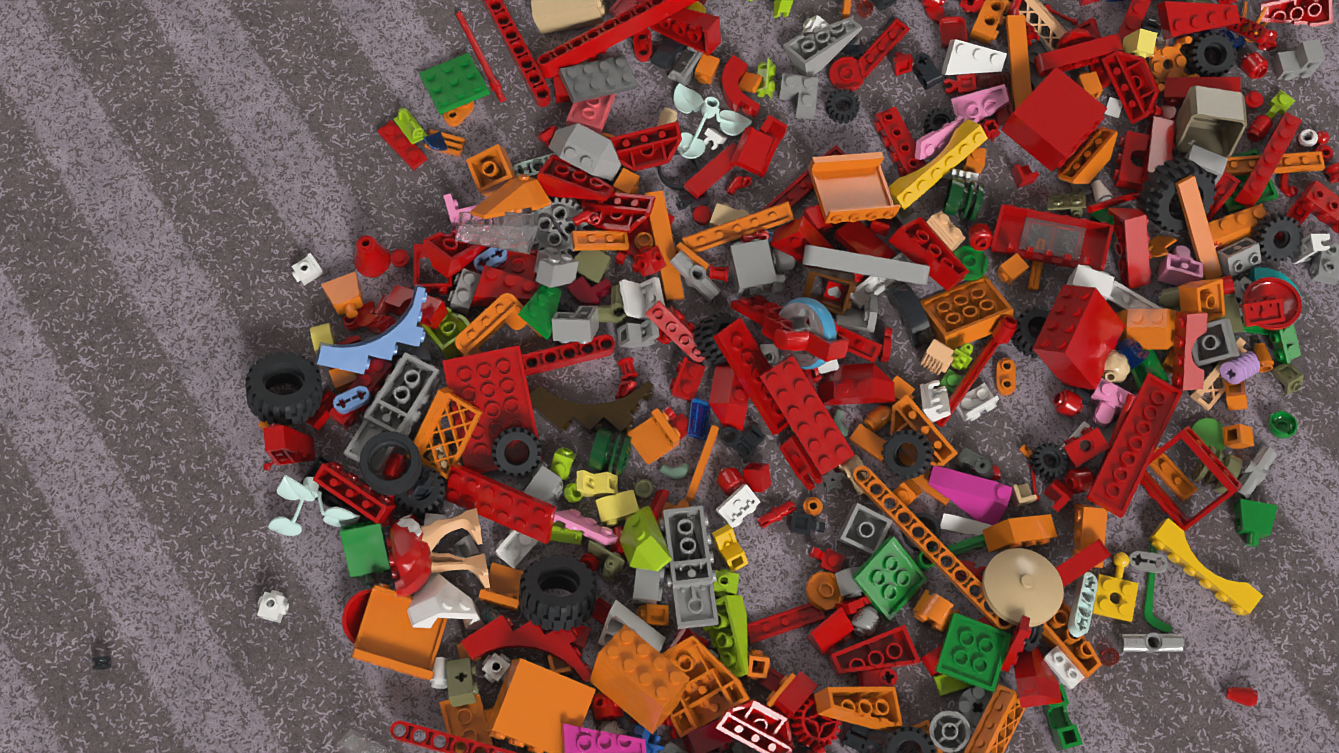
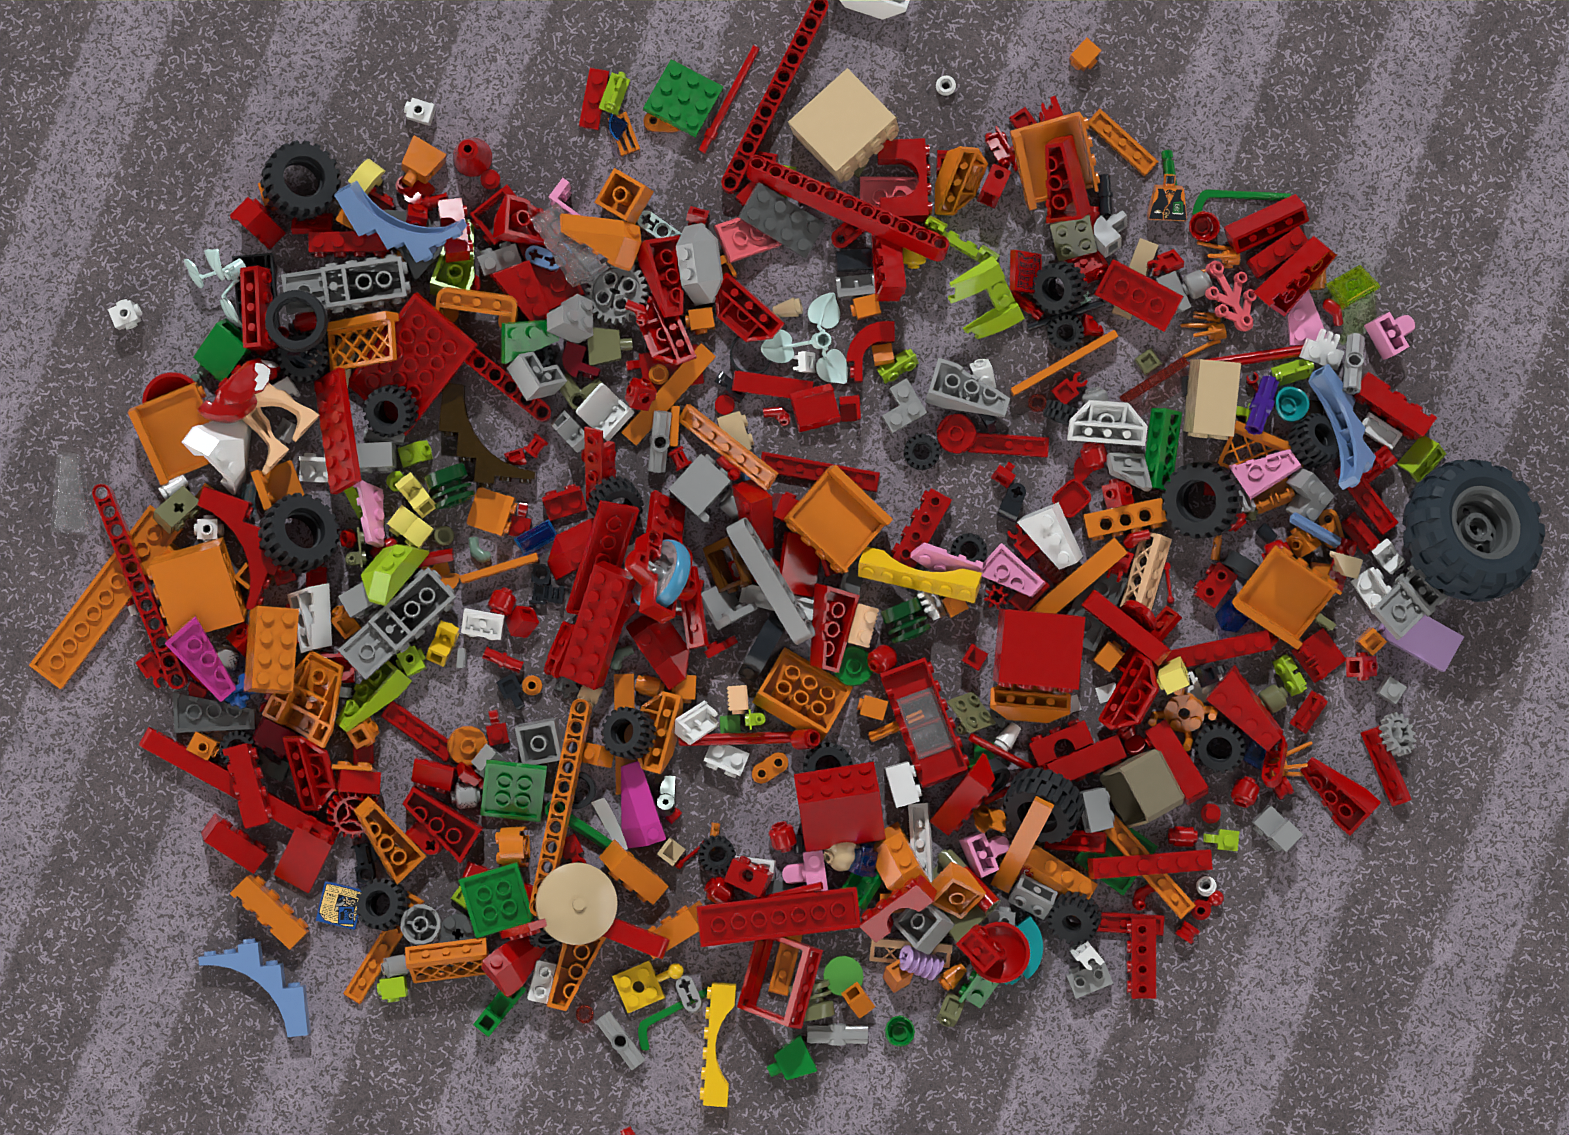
camera: 55 degrees right, 15 degrees up
medium blue beam [333,386,371,414] -> none
orange tile [571,231,629,251] -> none
red panel [1044,478,1074,512] -> none
light aqua beam [1068,572,1098,638] -> none
none -> light grey tile [456,648,468,668]

